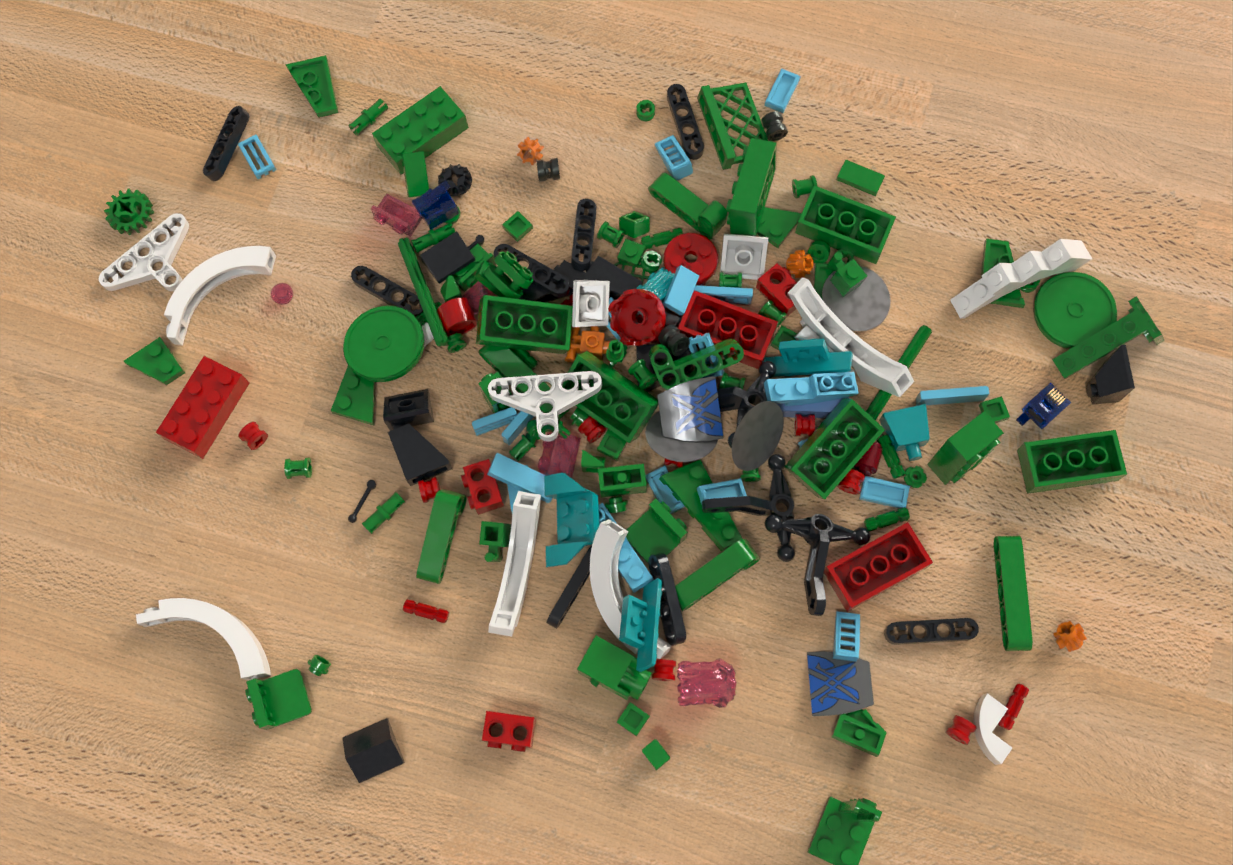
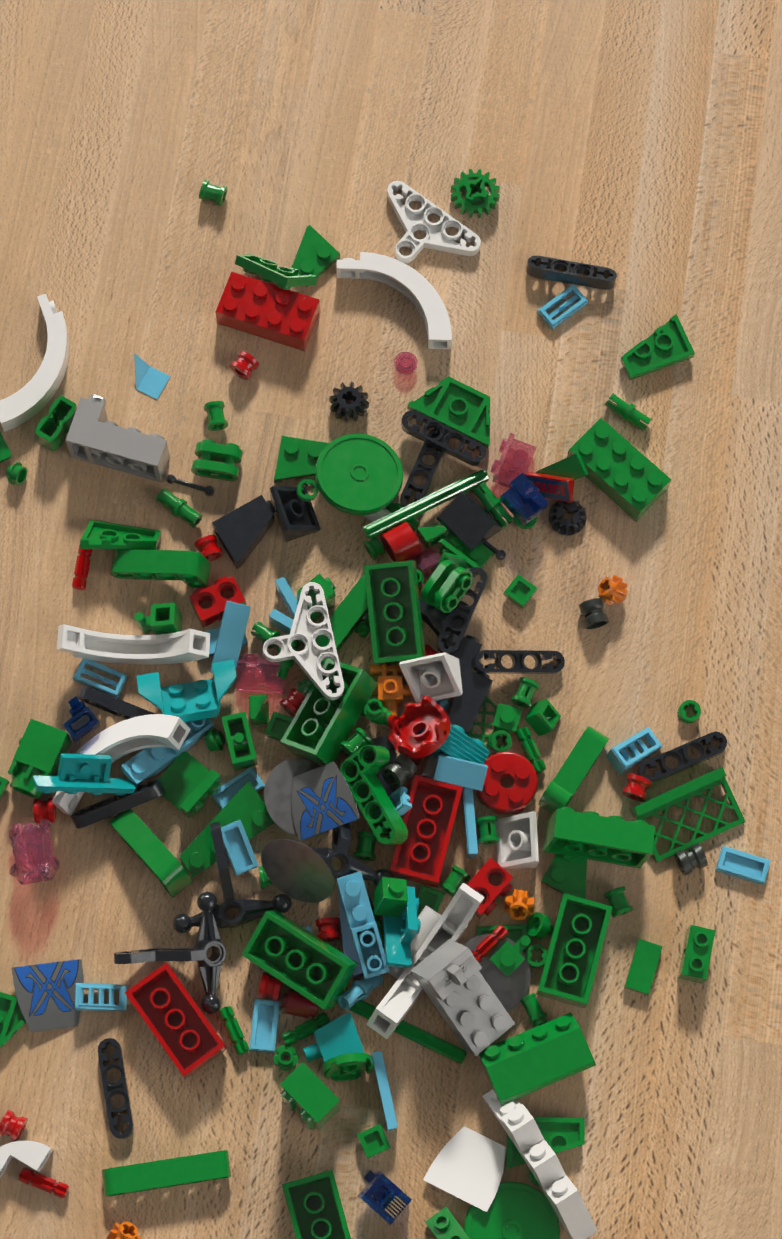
camera: 75 degrees right, 0 degrees up
none -> green brick [35,396,77,452]
none -> clear blue piece [63,696,100,744]
none -> light grey hinge [66,394,170,482]
none -> medium azure tile [73,659,129,699]
none -> green wing [80,519,161,550]
none -> medium azure sticker [134,353,171,399]
none -> green brick [191,439,243,481]
none -> green bush [199,179,228,206]
none -> green wing [235,254,318,290]
none -> green bush [296,479,319,502]
none -> green tile [322,1053,374,1082]
none -> black gear [329,382,369,423]
none -> medium azure pin [337,974,383,1010]
none -> green brick [373,877,408,917]
none -> black beam [401,410,486,466]
none -> green wing [407,376,490,448]
none -> light grey hinge [410,939,515,1056]
none -> white sticker [423,1126,506,1212]
none -> red axle [472,925,509,963]
none -> green slope [478,1012,596,1106]
none -> green pin [520,993,547,1028]
none -> slope [524,472,575,503]
none -> red wheel [622,774,652,802]
none -> green brick [677,925,716,984]

